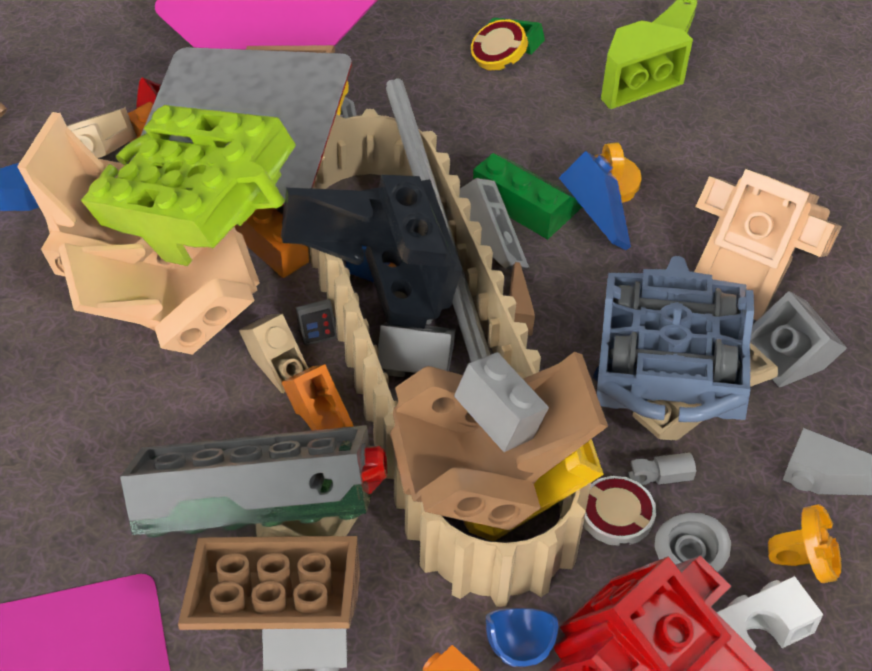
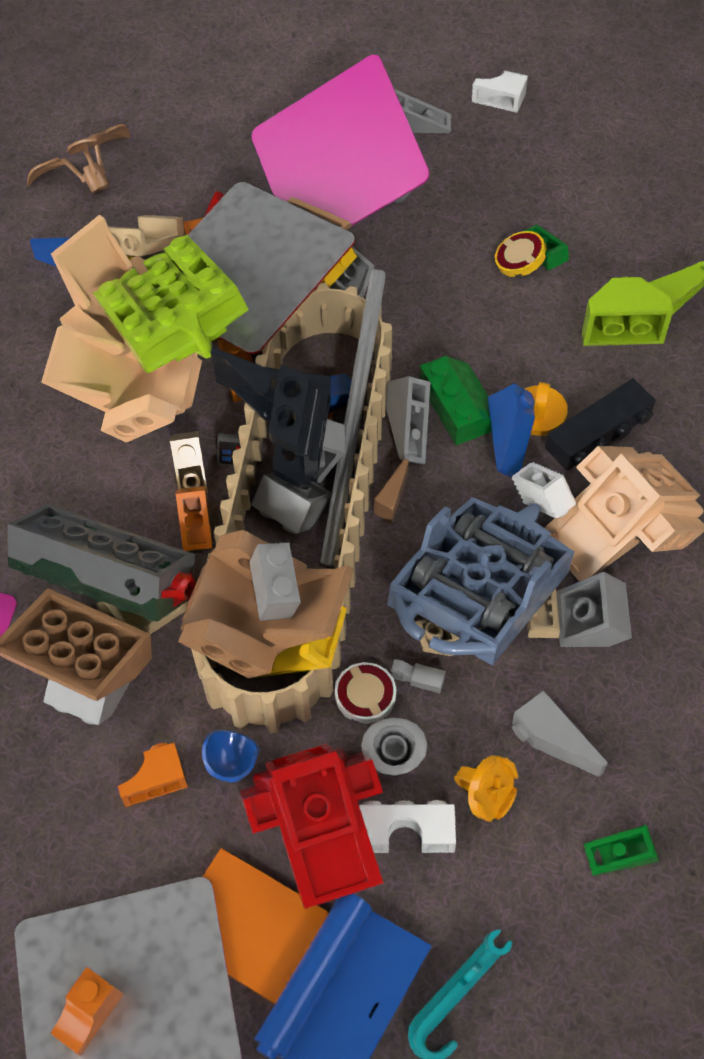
camera: 30 degrees right, 10 degrees up
none -> white brick [512,462,576,518]
none -> black brick [545,378,656,471]

